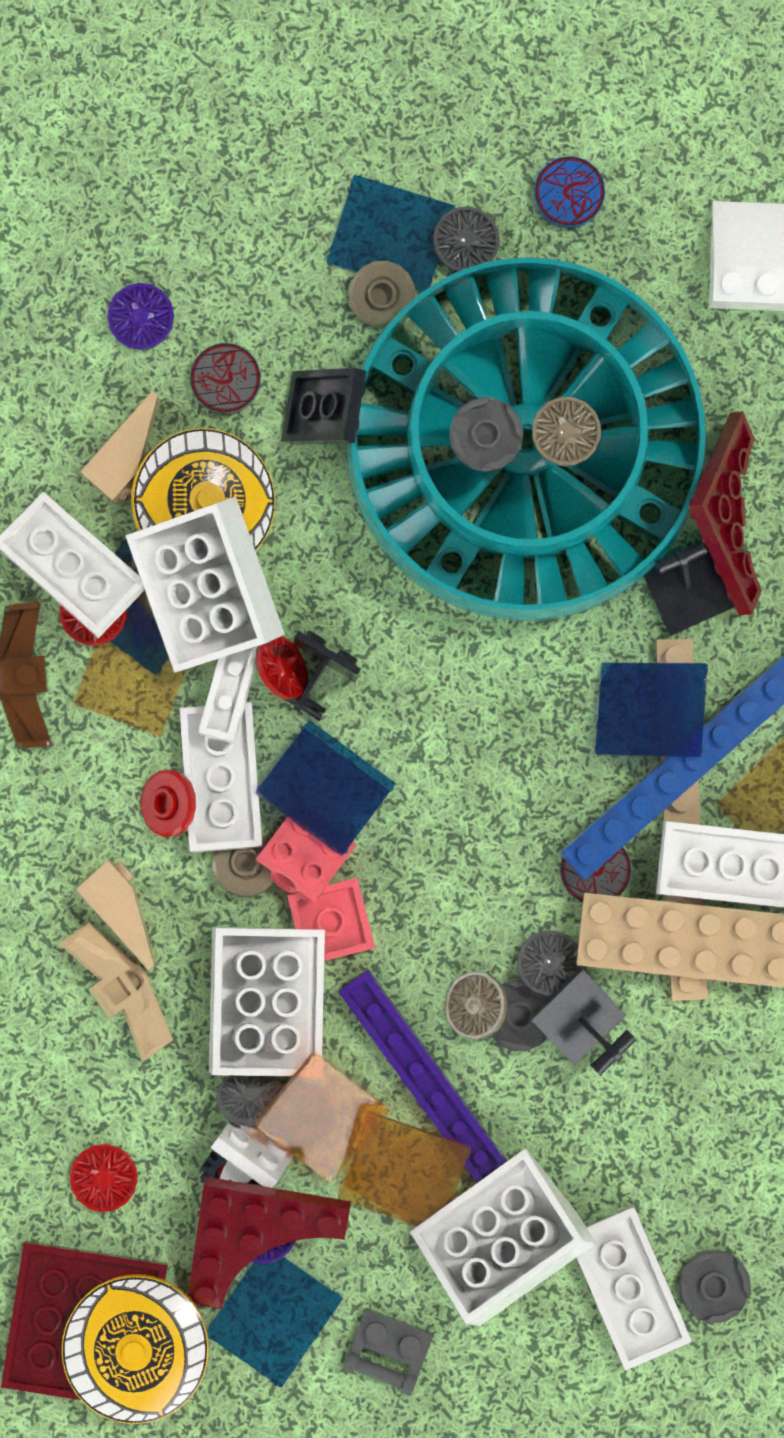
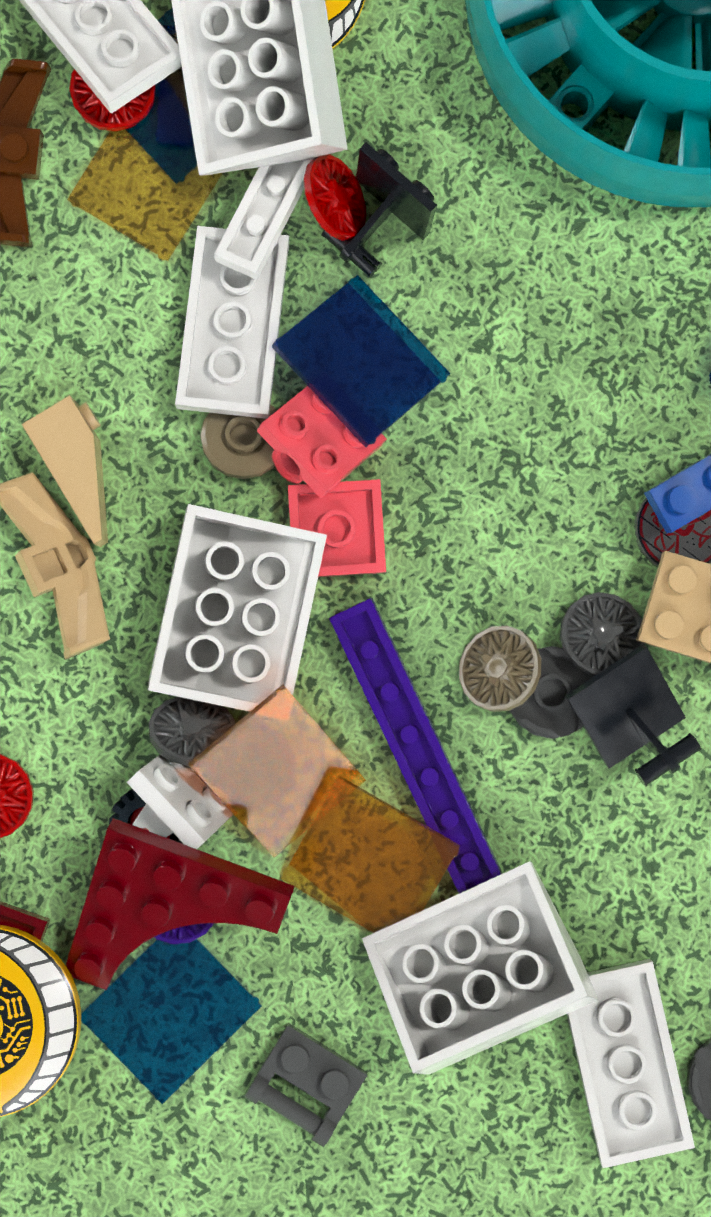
camera: 15 degrees right, 0 degrees up
red wheel [141,770,196,837] -> none

